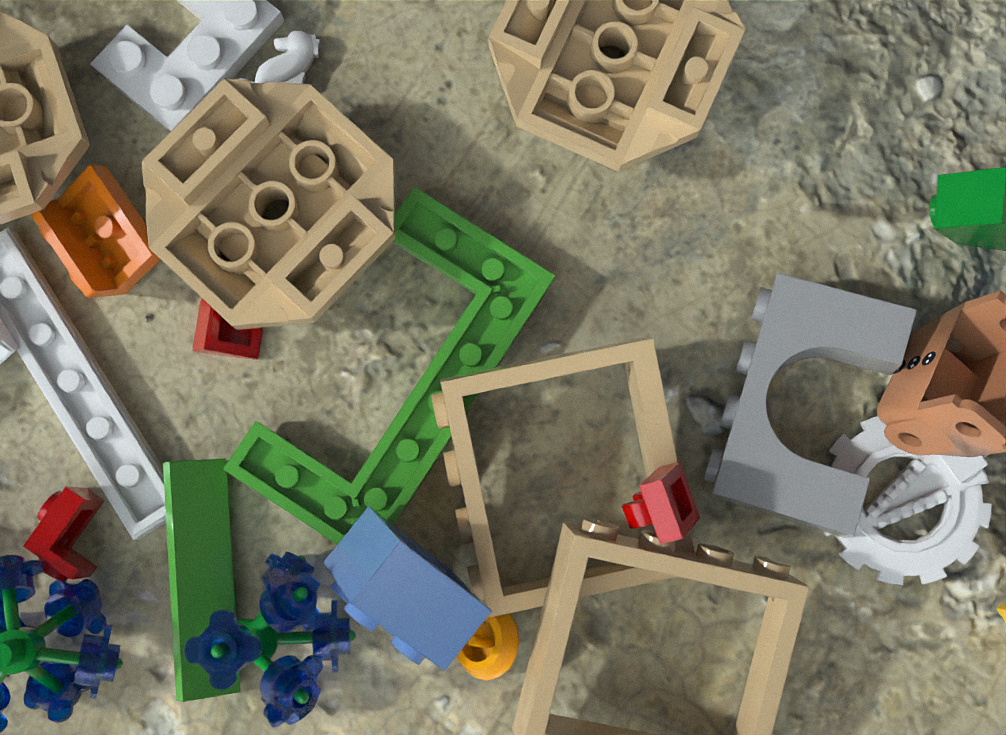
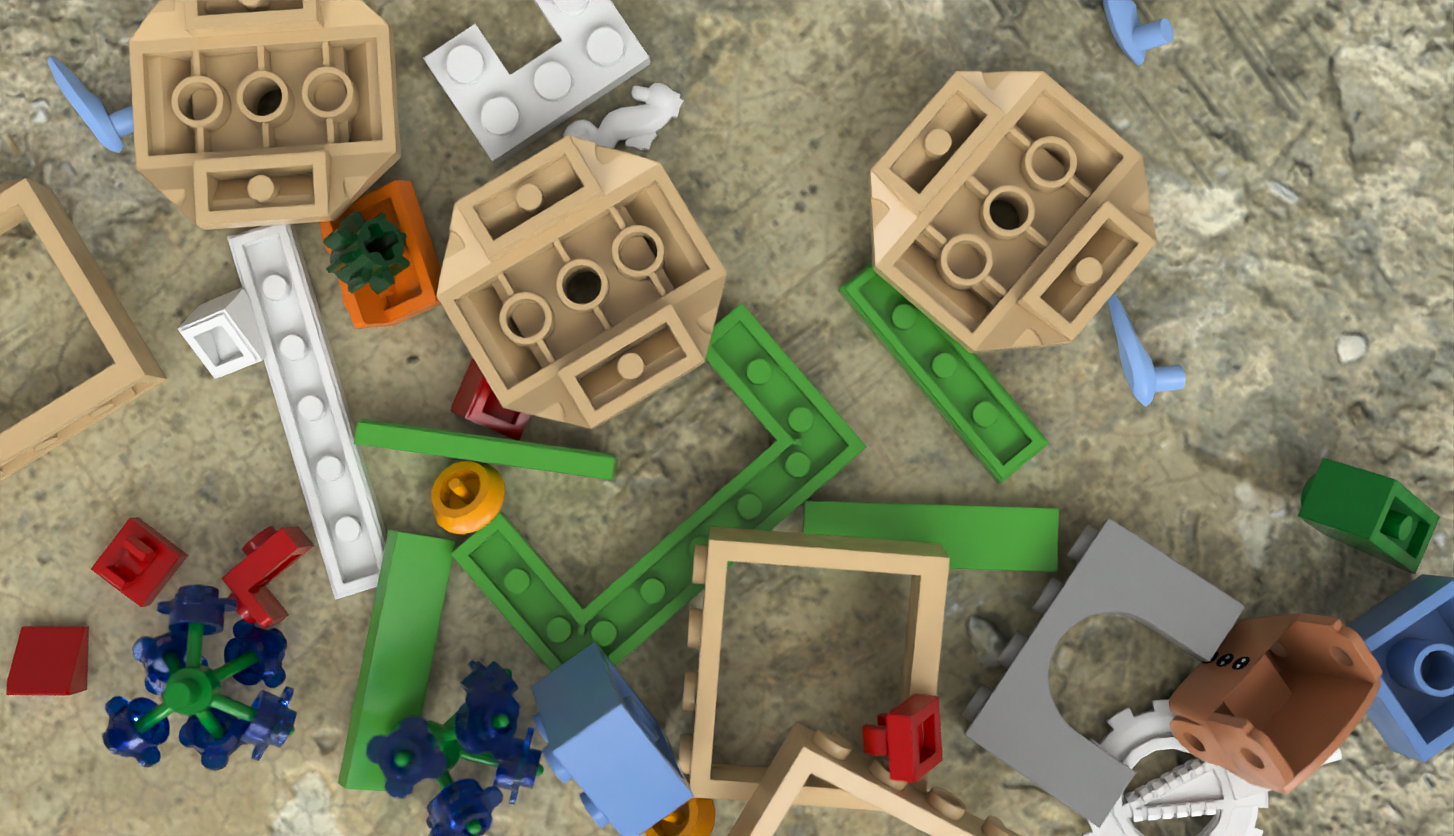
camera: 15 degrees right, 5 degrees up
none -> dark green gear [323,210,410,294]
none -> bright green tile [354,419,619,481]
none -> light orange hat [431,461,505,534]
none -> bright green tile [803,501,1059,572]
none -> bright green tile [838,262,1049,484]
none -> light blue bar [1108,292,1185,407]

